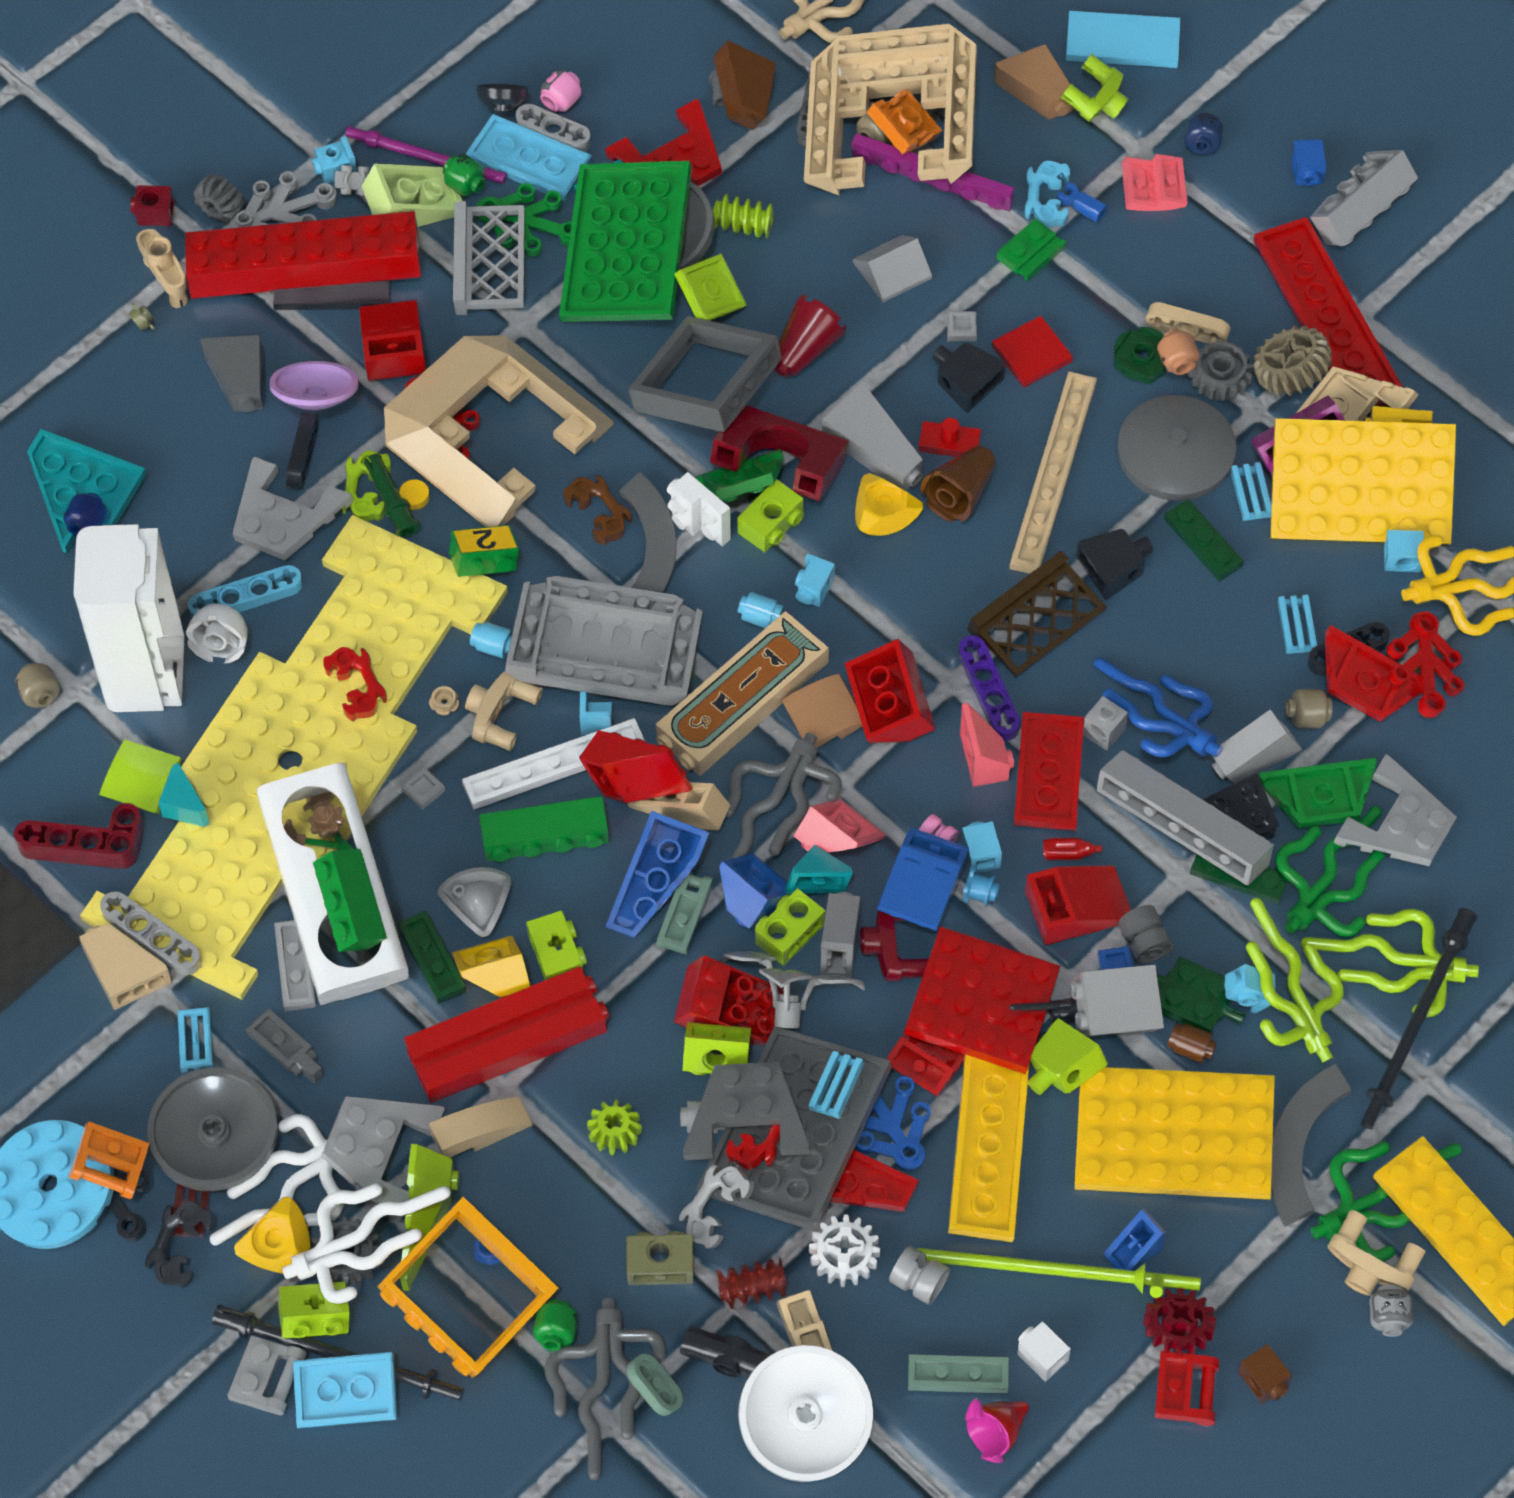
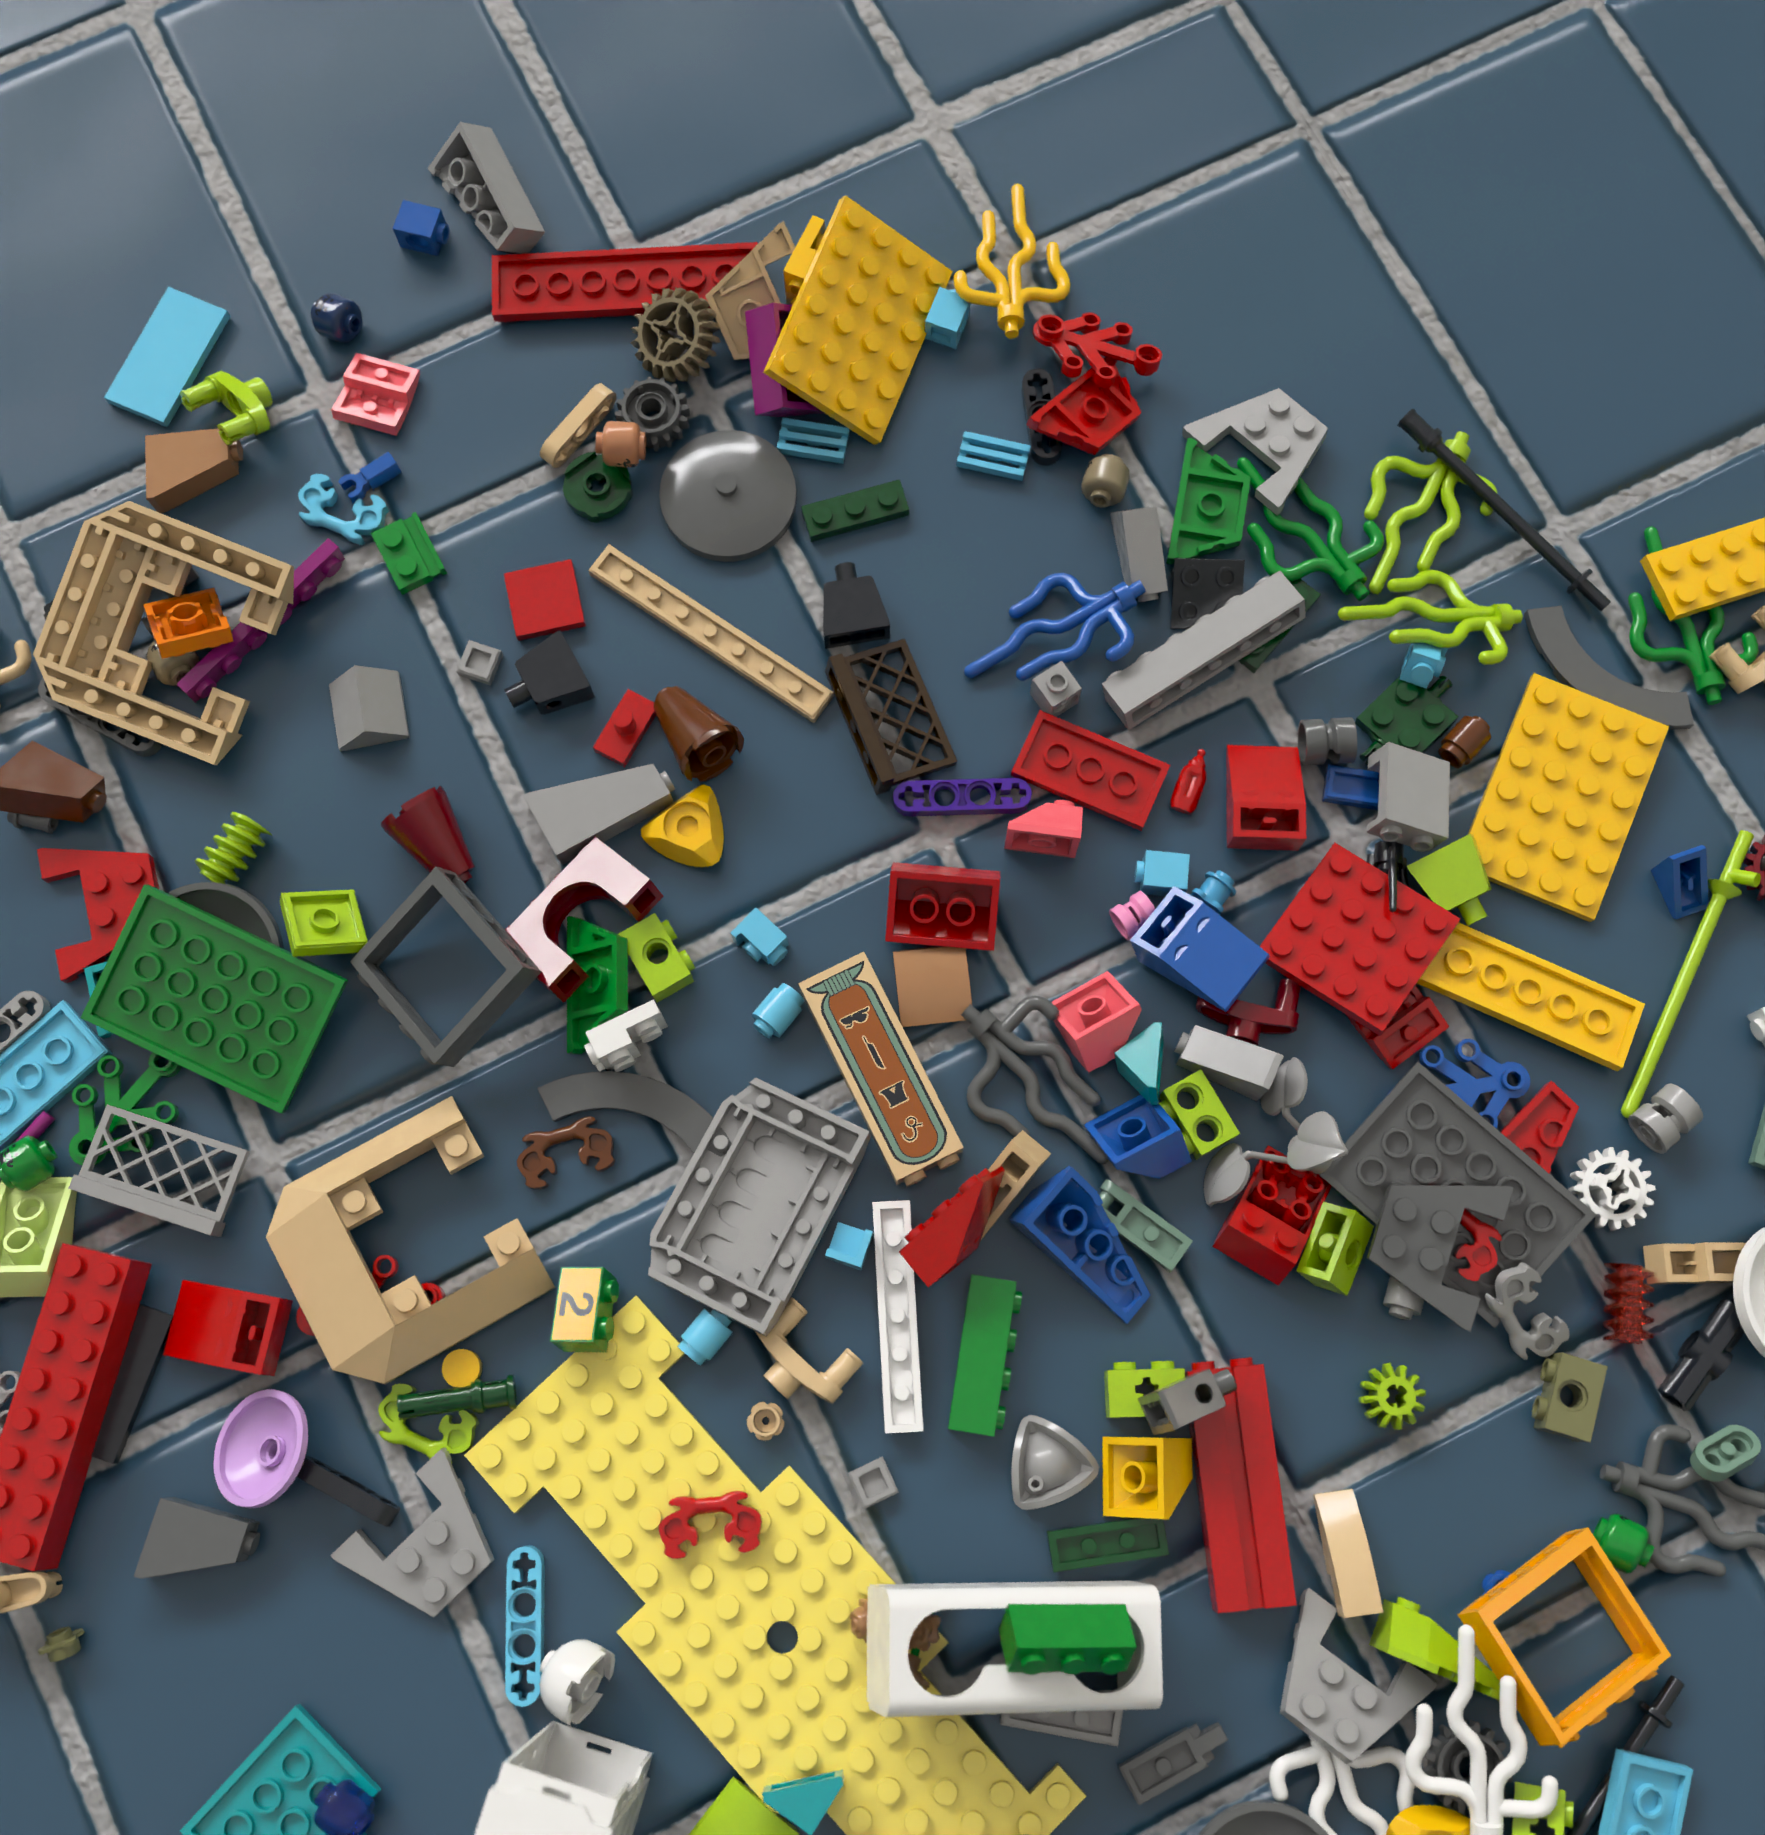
camera: 70 degrees left, 15 degrees up
medium azure tile [809,1051,864,1119] -> none
none -> dark grey torso [1137,1369,1237,1435]

